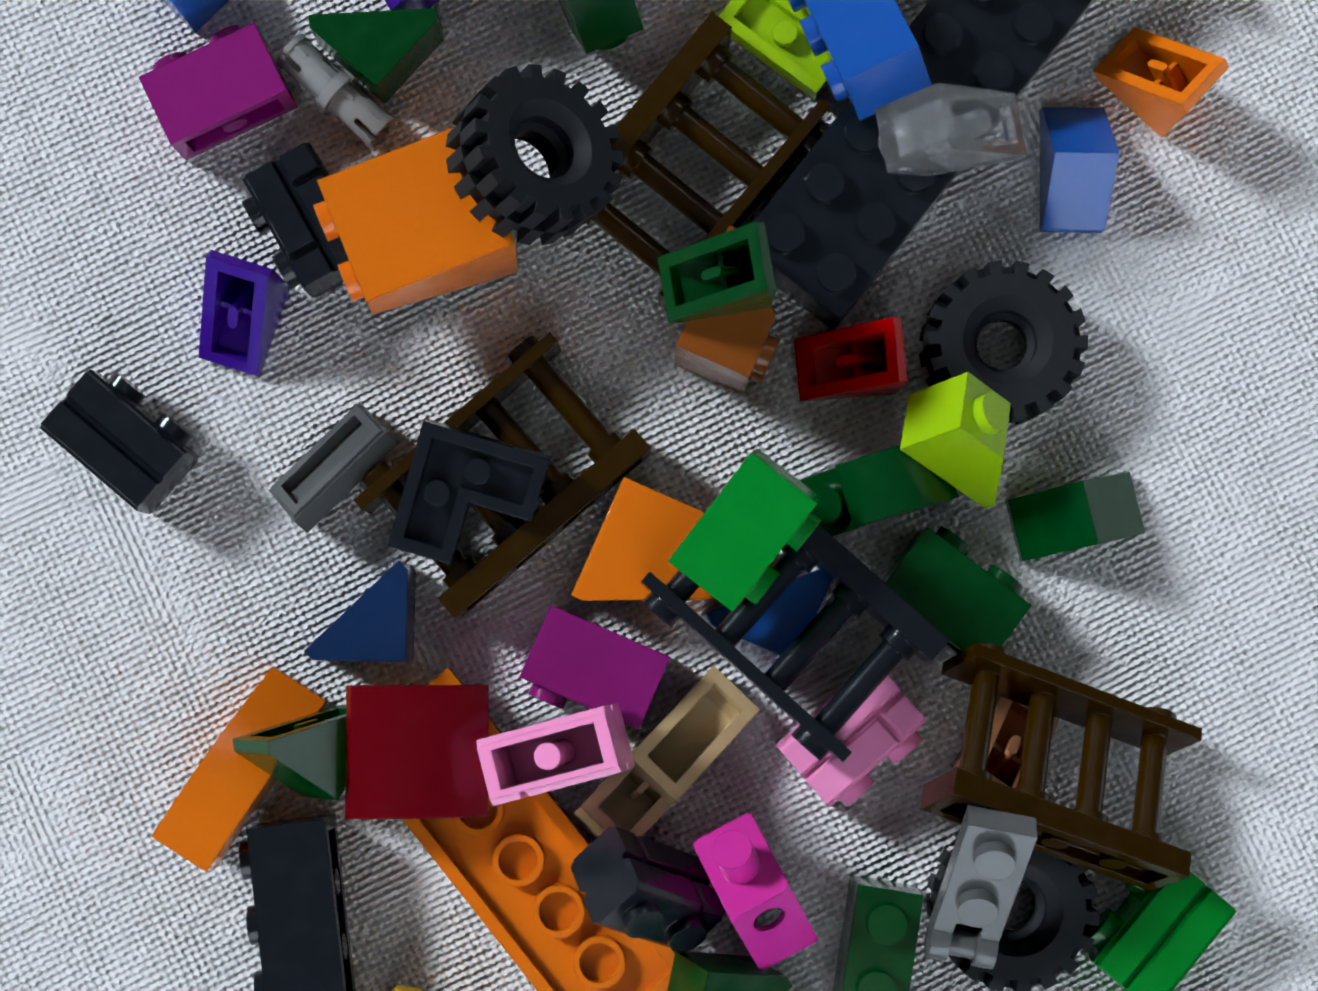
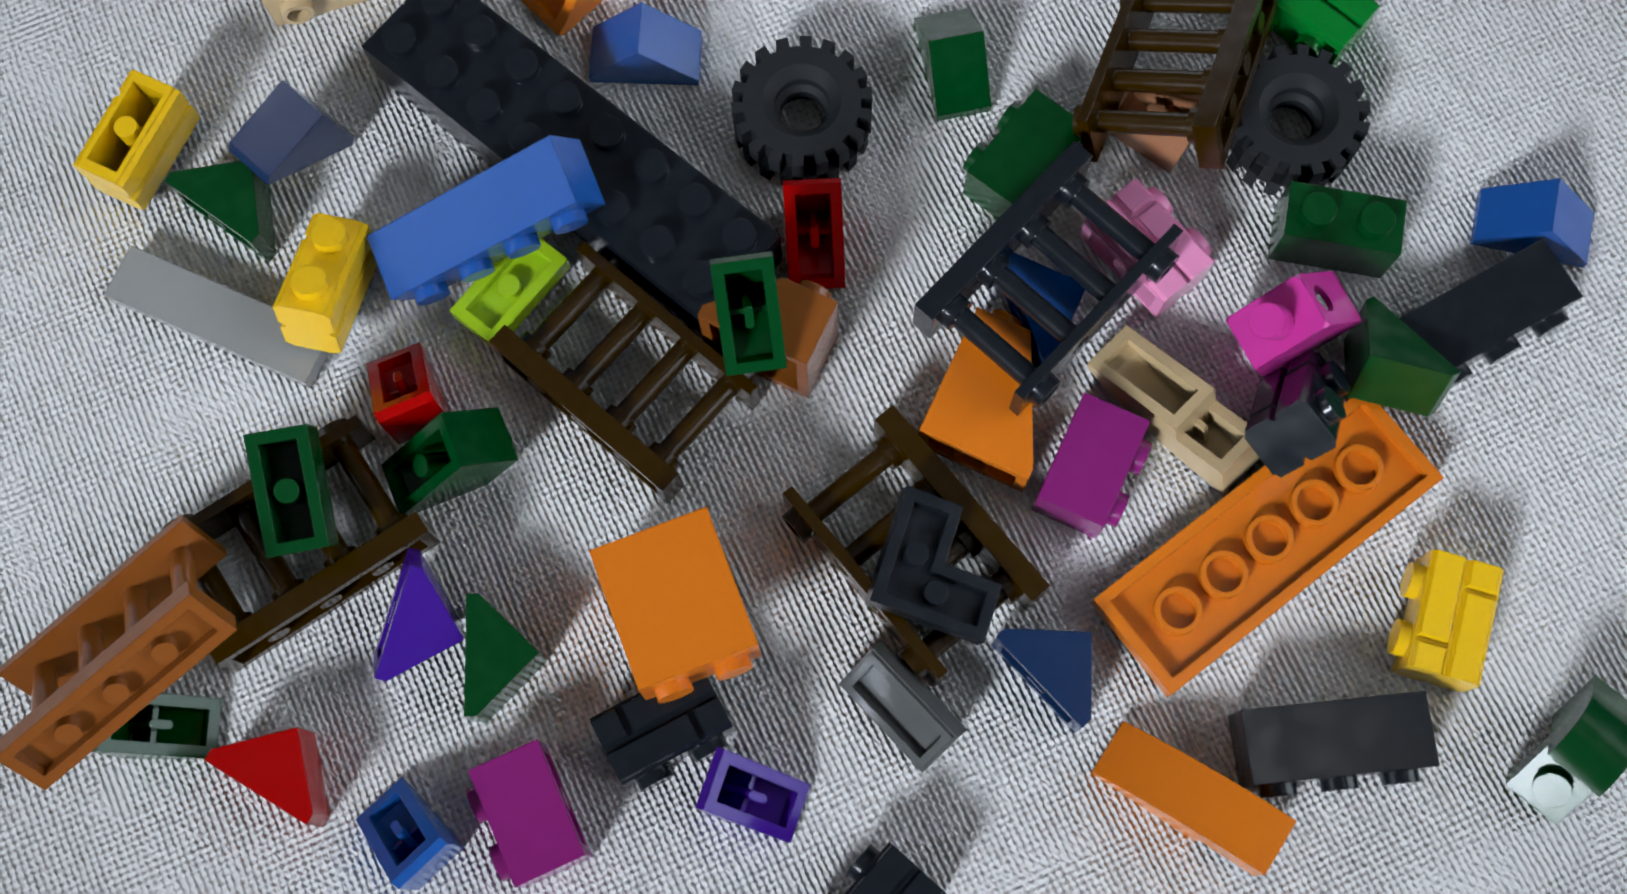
camera: 85 degrees left, 10 degrees down
dark green slope [232,705,346,801] -> none
light grey pin [276,34,397,149] -> none
dark red slope [345,684,489,819] -> none
black tyre [446,64,624,245] -> none
bright pink brick [476,703,635,806] -> none
green brick [668,448,822,612] -> none
dark green brick [799,445,958,537] -> none
clear slope [875,83,1027,176] -> none
lime slope [900,372,1011,508] -> none
dark grey plate [924,805,1038,970] -> none

